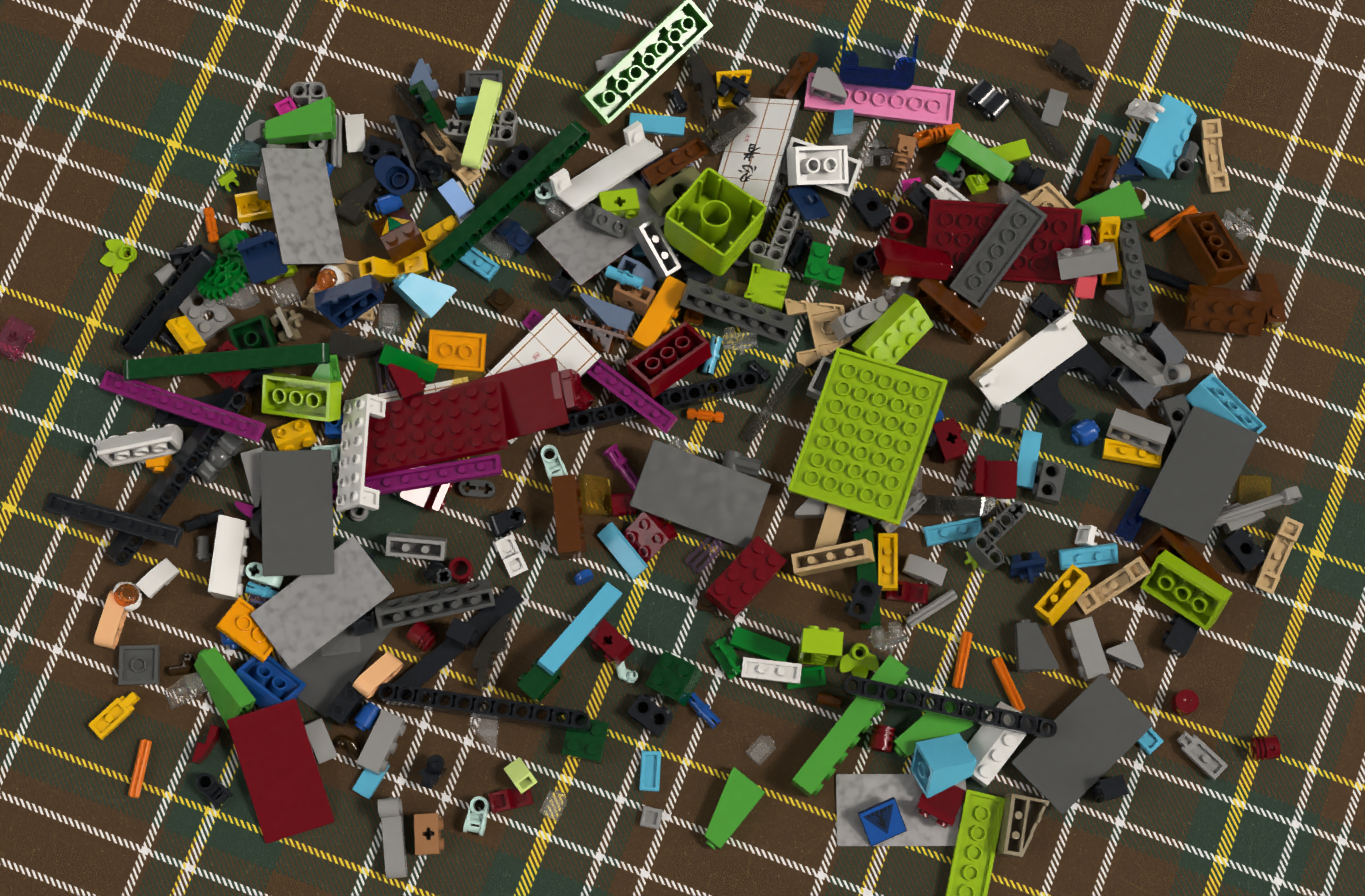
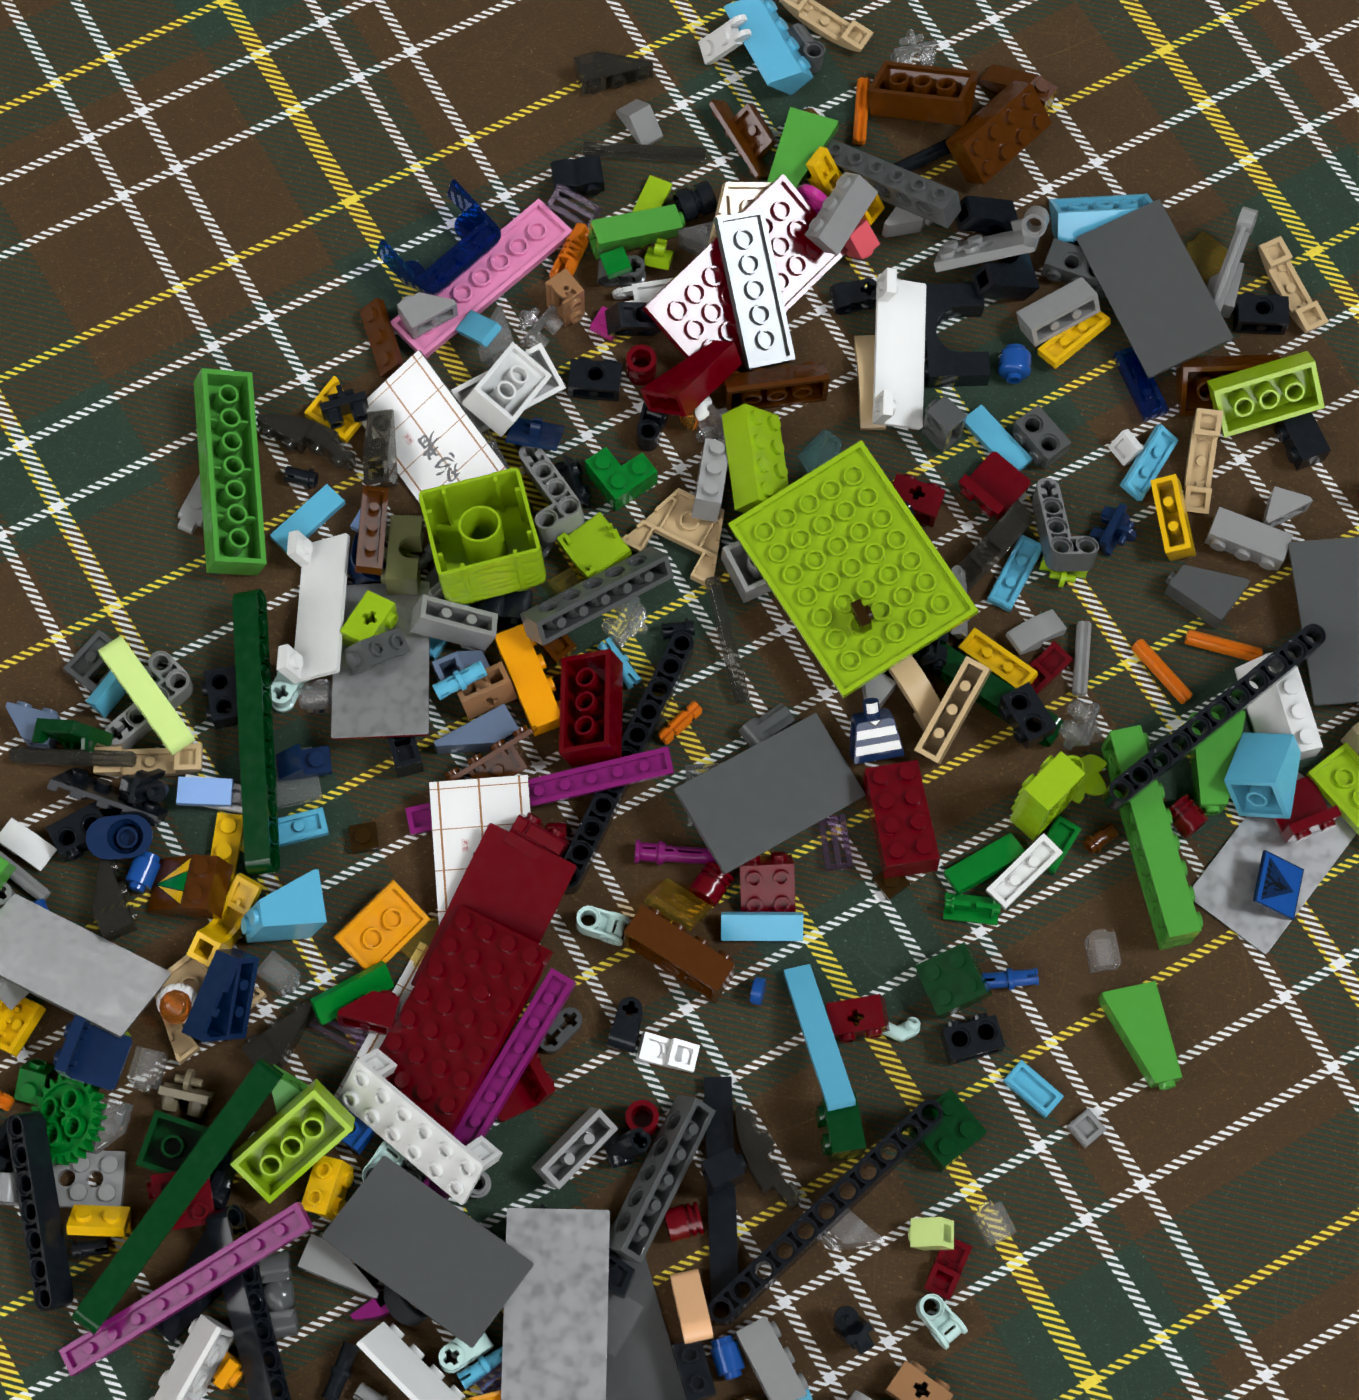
camera: 55 degrees left, 5 degrees down
dark blue slope [1113,150,1144,182] -> none
none -> clear purple tile [546,183,602,229]
none -> clear light blue slope [798,429,843,473]
none -> dark blue torso [849,698,905,764]
none -> dark brown plate [850,599,874,634]

